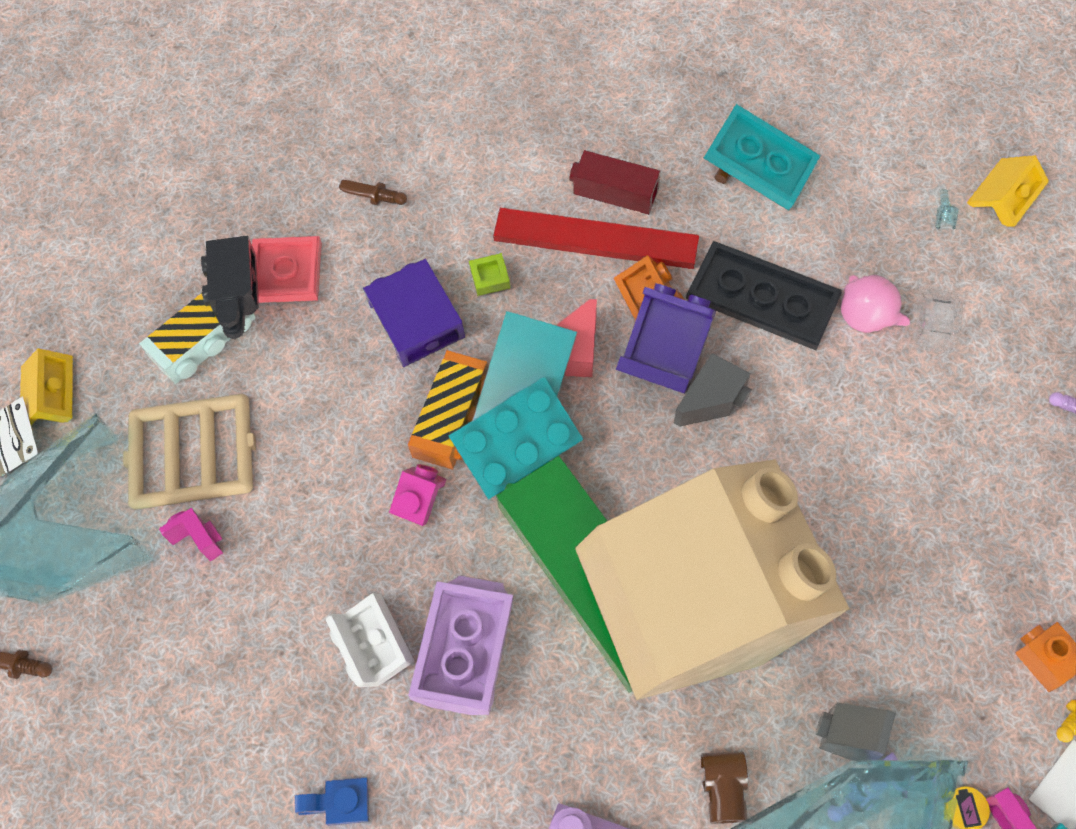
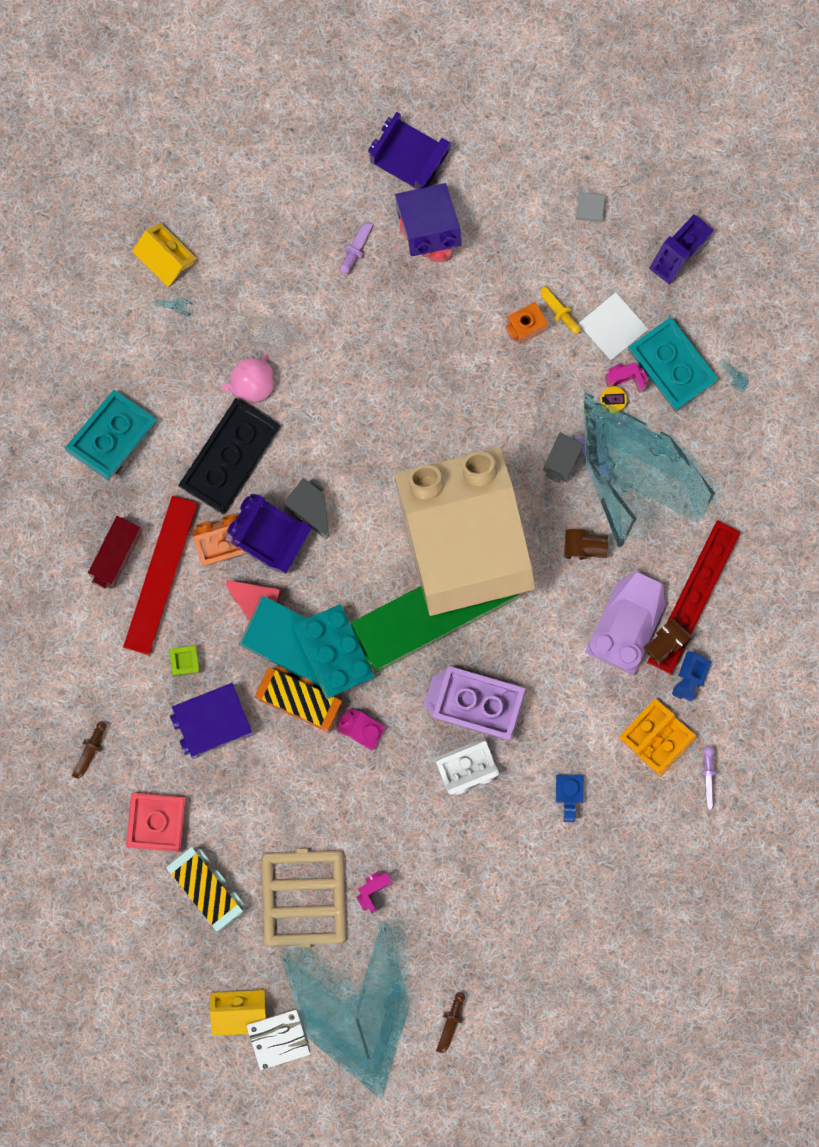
camera: 90 degrees left, 15 degrees up
black hinge [201,235,259,340] -> none

